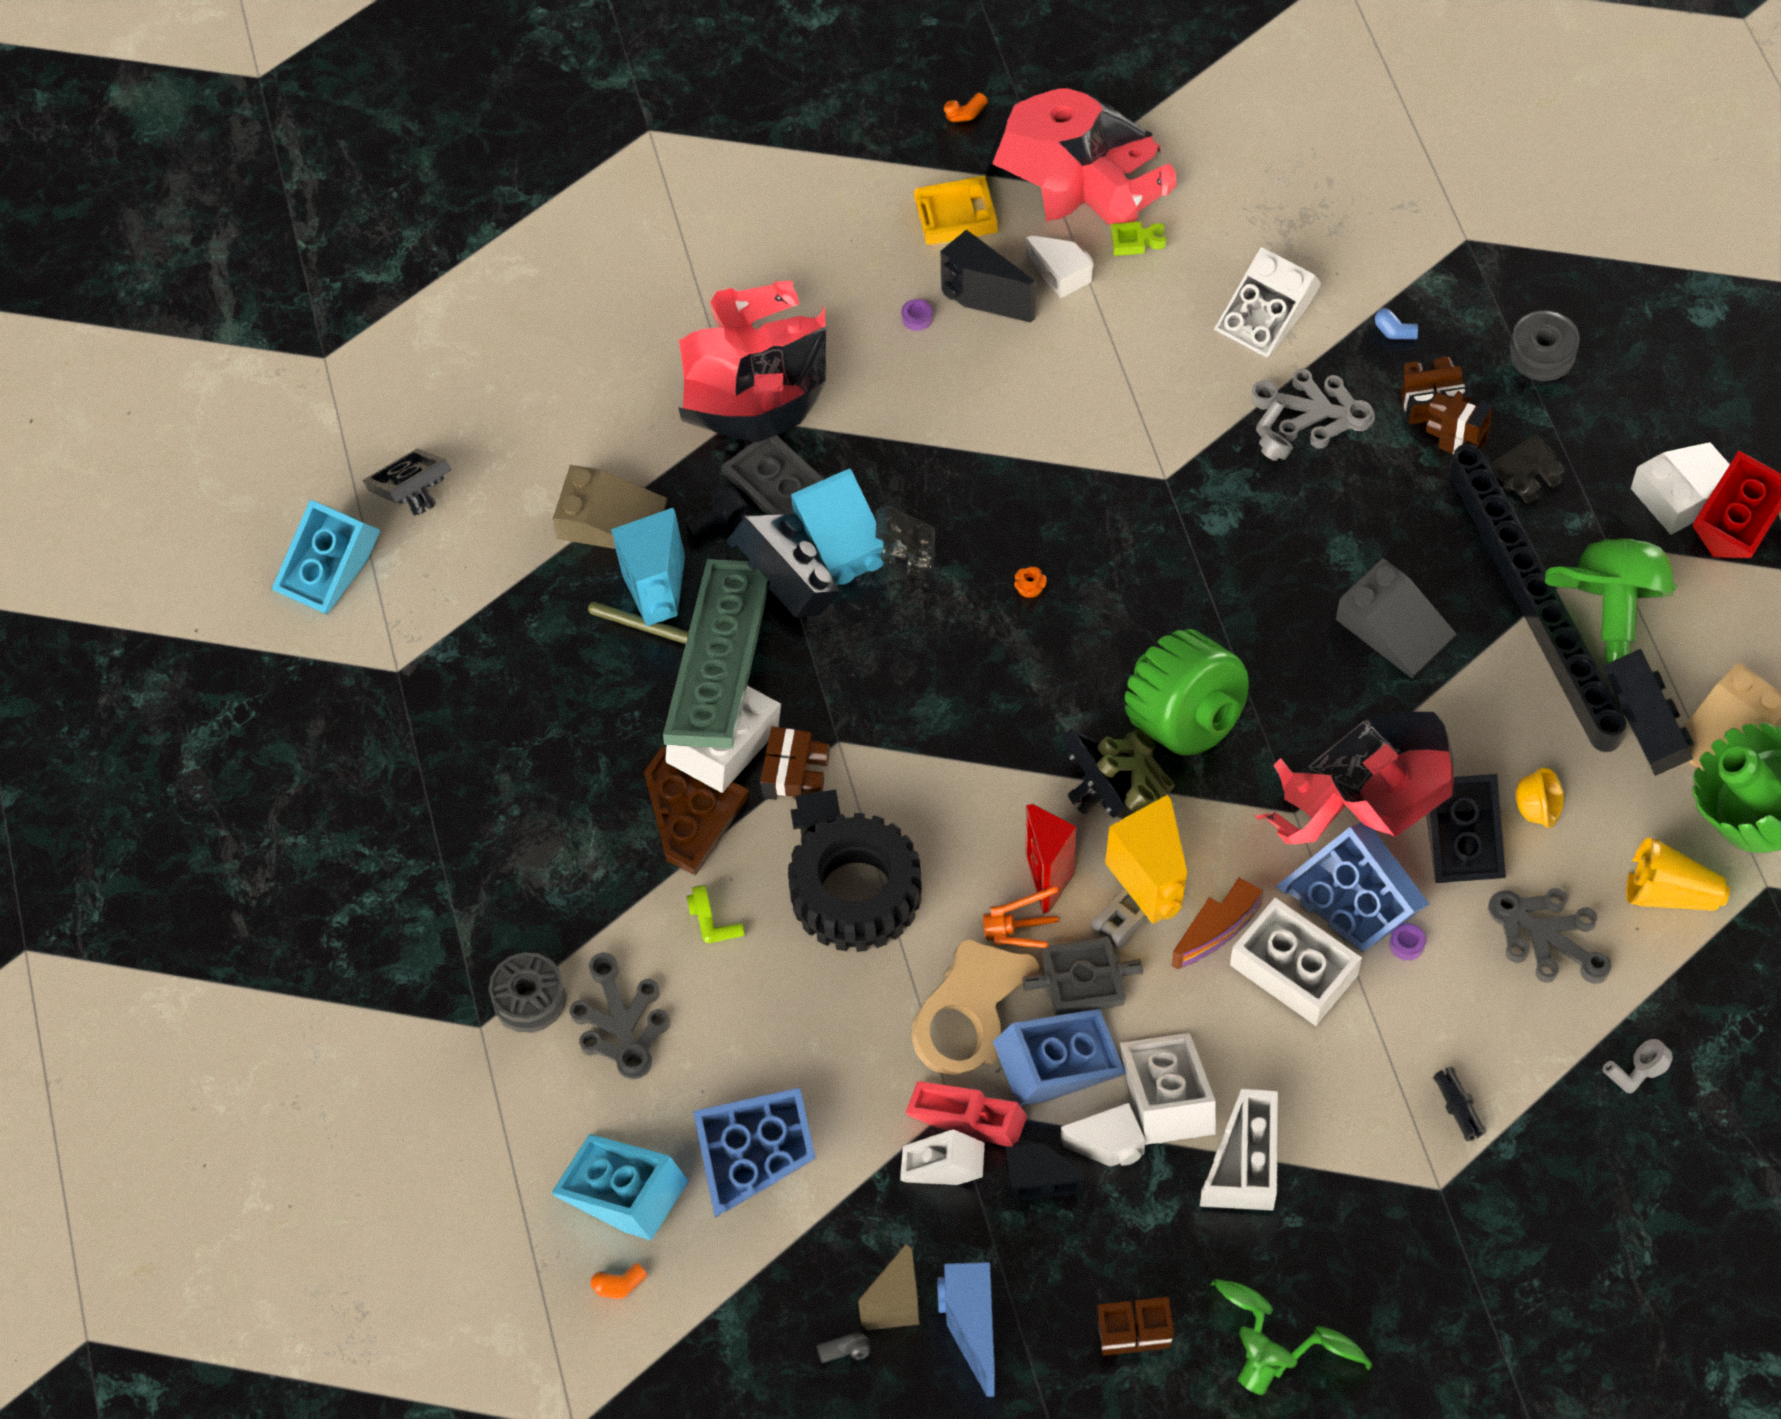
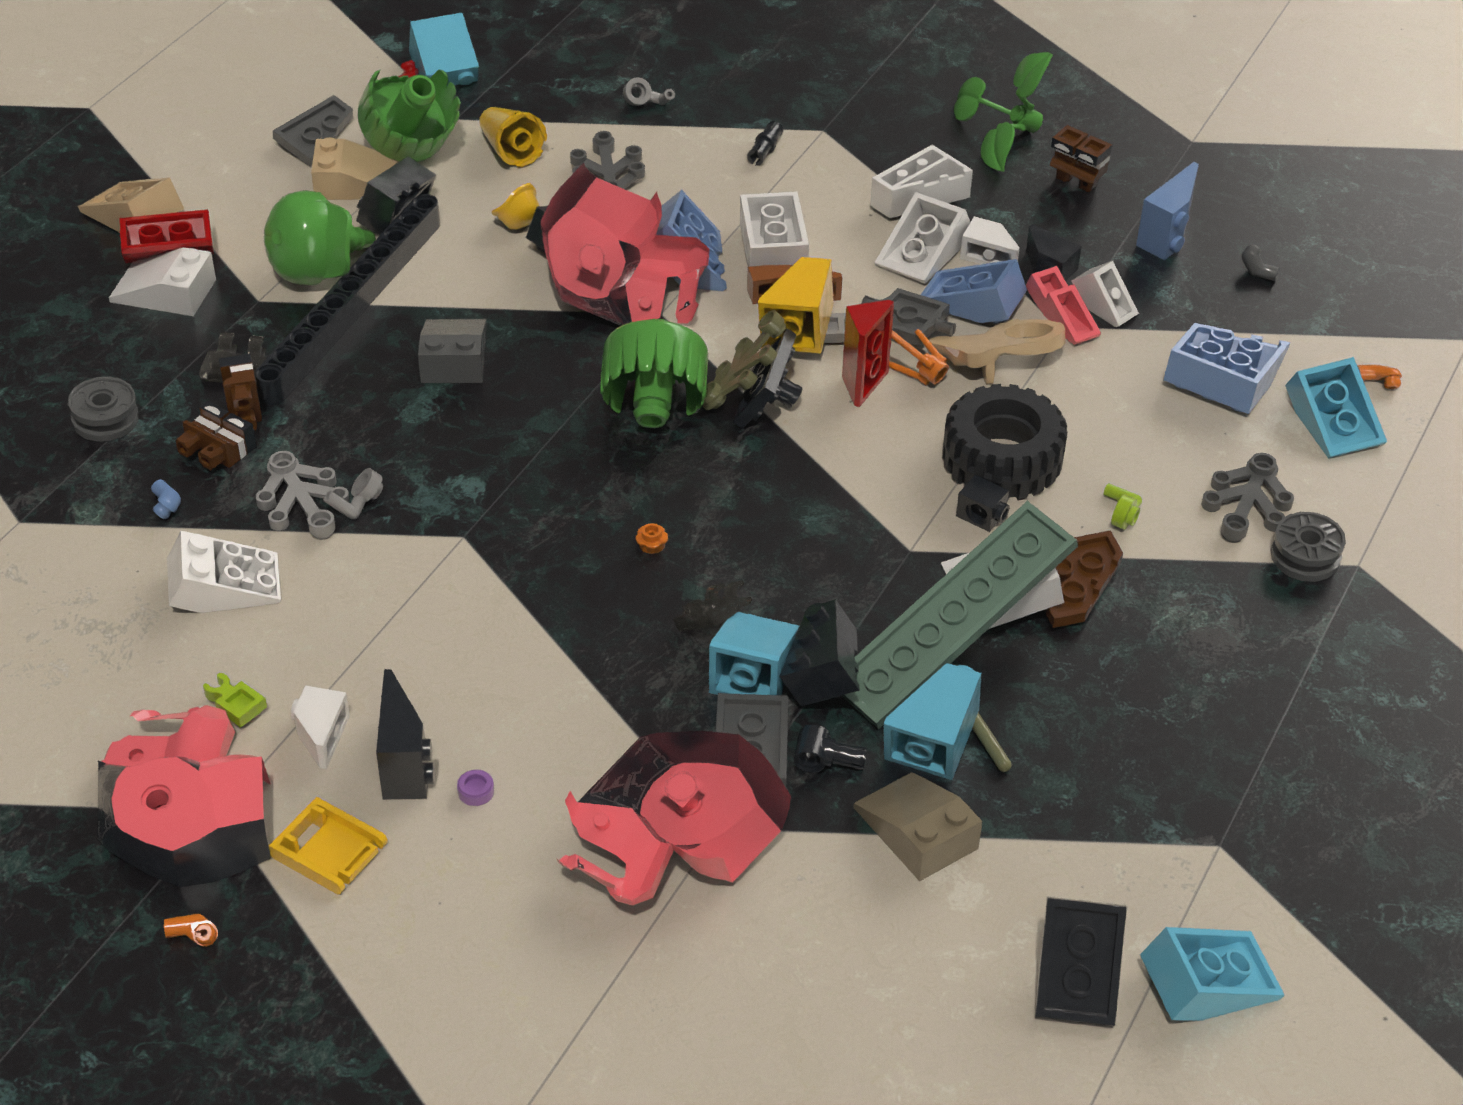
camera: 140 degrees left, 15 degrees down
reddish brown hips [760,726,830,800] -> none
dark tan slope [858,1245,919,1330] -> none

